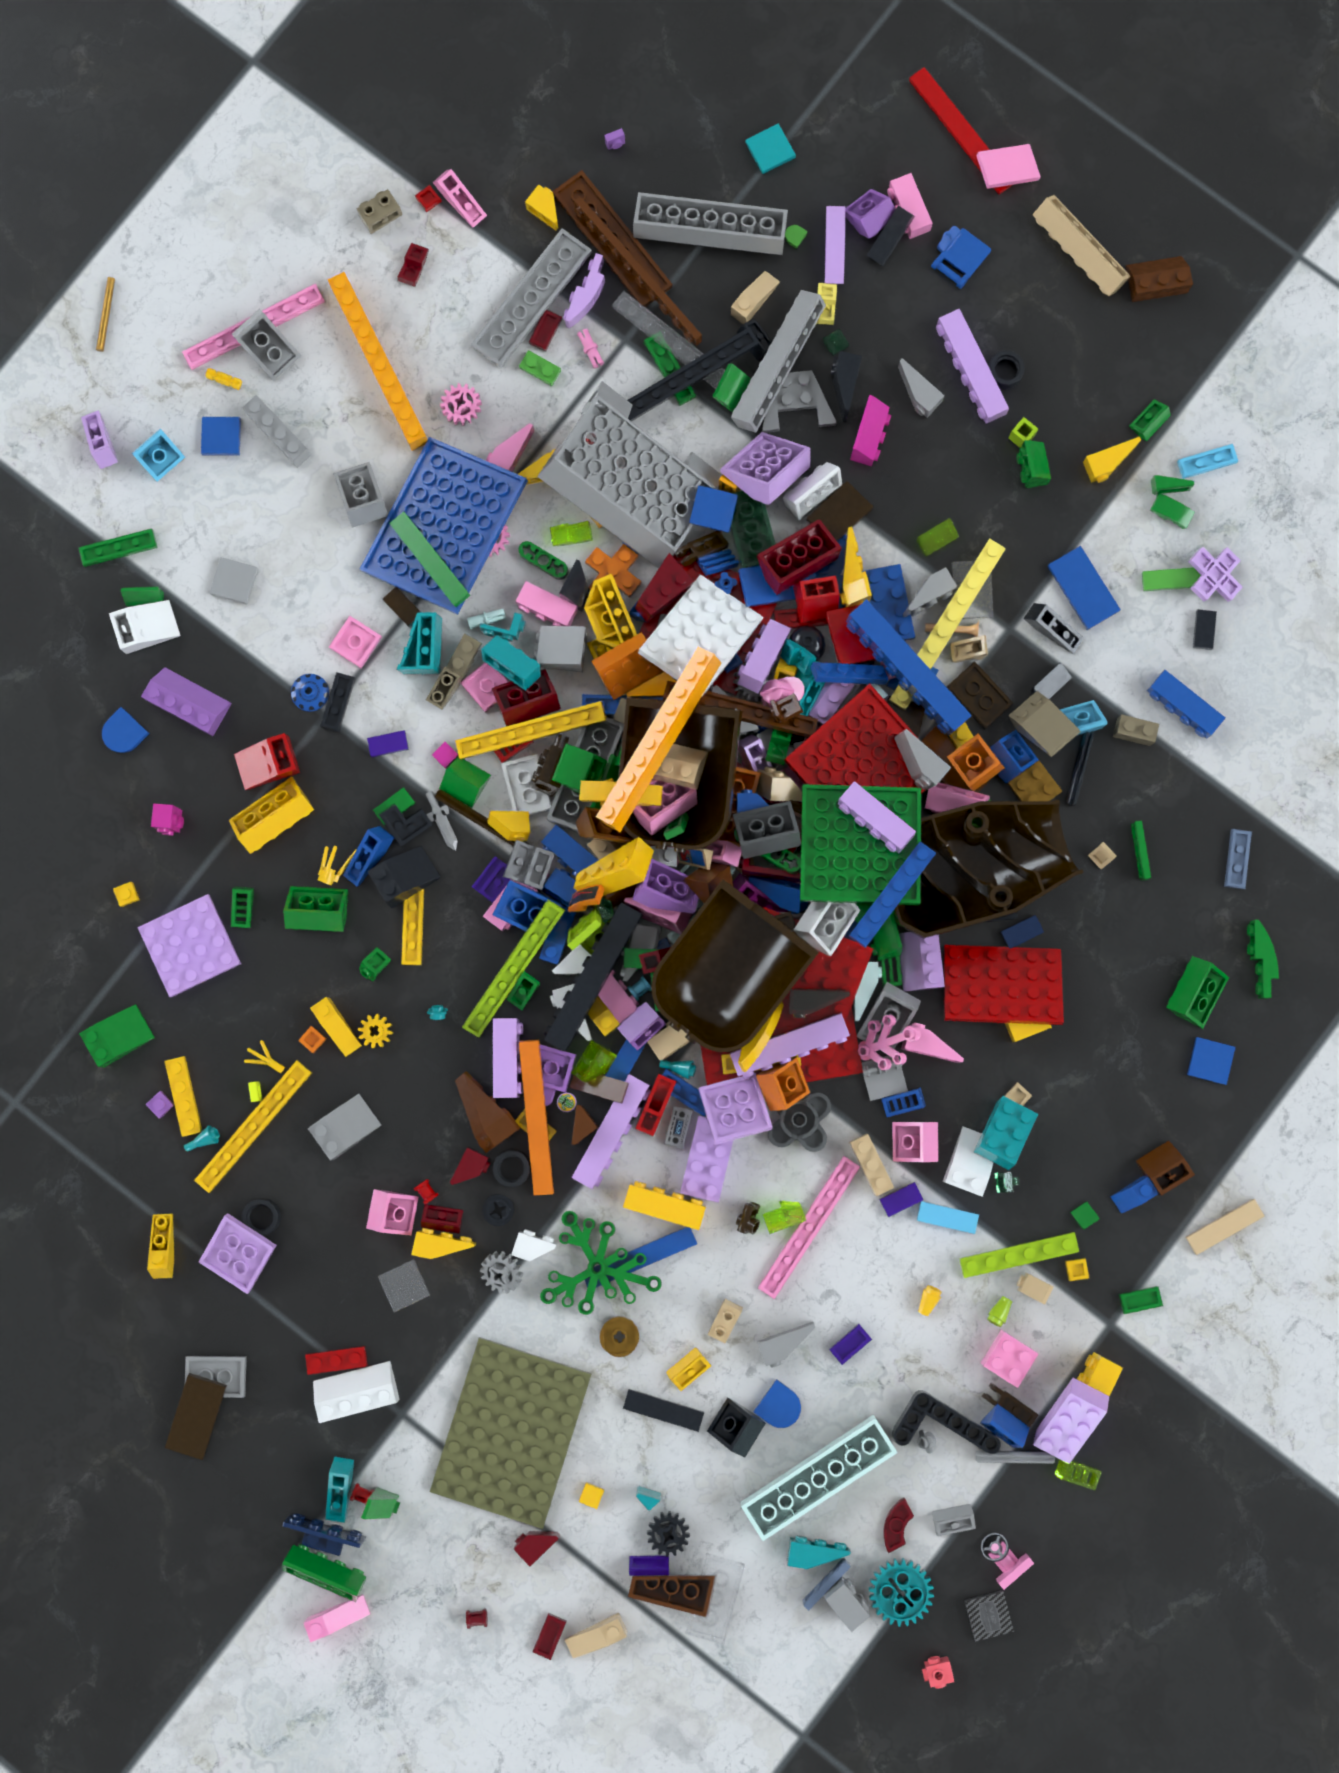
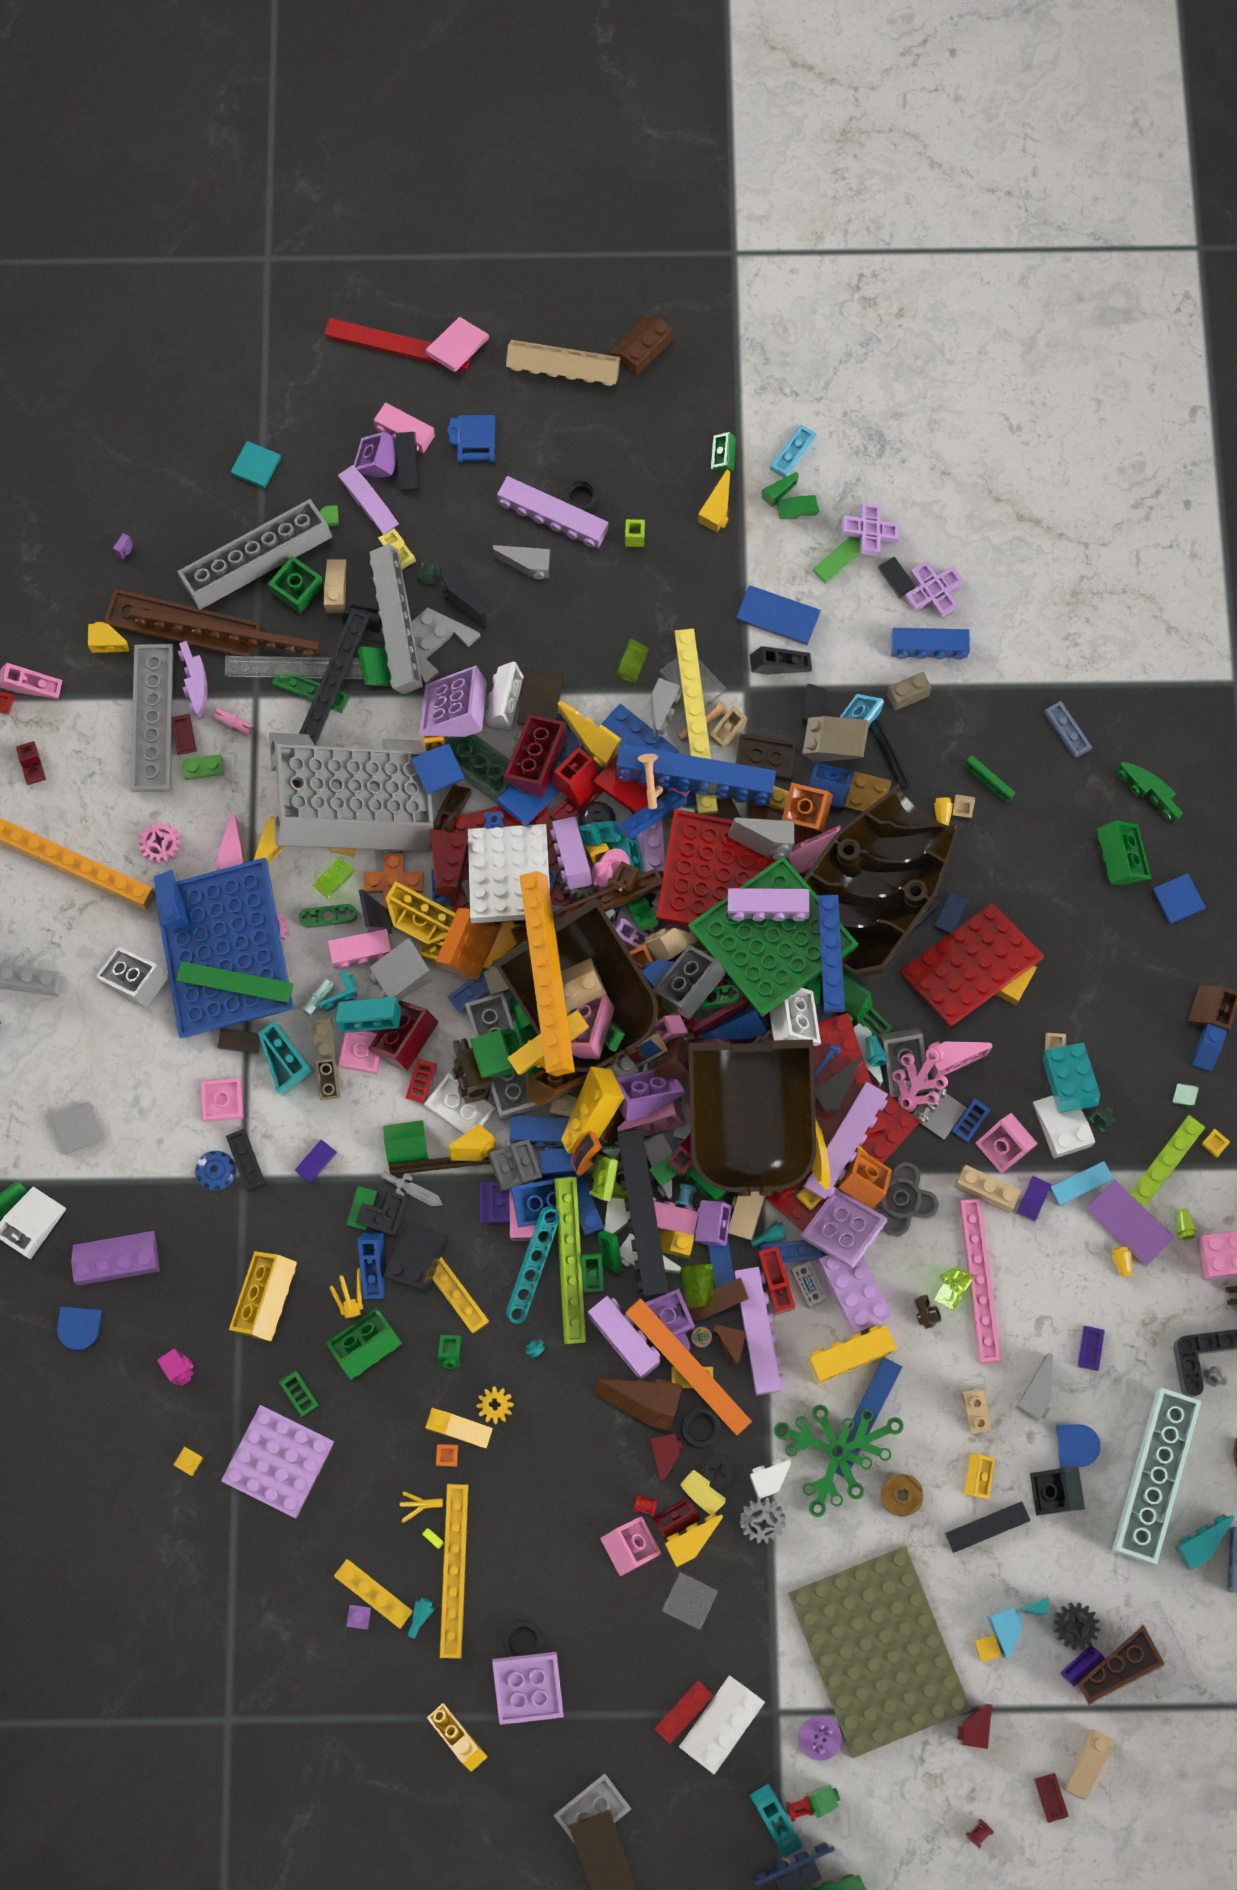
camera: 45 degrees left, 10 degrees down
green slope [79,1004,155,1068] -> none
slope [234,733,300,790] -> none
light grey slope [308,1094,381,1160] -> none
dark pink tile [432,742,459,769] -> none
yellow plate [455,701,607,759] -> none
blue tile [697,549,739,576] -> none
dark pink slope [850,395,891,466] -> none
lavender slope [899,932,945,992] -> none
green slope [1017,440,1051,489] -> none
tan slope [1017,1273,1054,1304] -> none
none -> blue slope [154,869,189,931]
none -> green brick [268,556,324,614]
none -> teal beam [506,1206,560,1324]
none -> green tile [598,1230,623,1274]
none -> light nougat piece [638,754,663,809]
none -> light yellow slope [680,1470,726,1515]
none -> medium lavender plate [799,1716,842,1761]
none -> blue piece [814,1044,841,1080]
none -> teal cone [865,1036,887,1067]
none -> lavender plate [905,561,964,618]
none -> yellow cone [934,798,953,825]
none -> medium azure slope [987,1607,1023,1658]
none -> medium lavender tile [1086,1179,1175,1266]

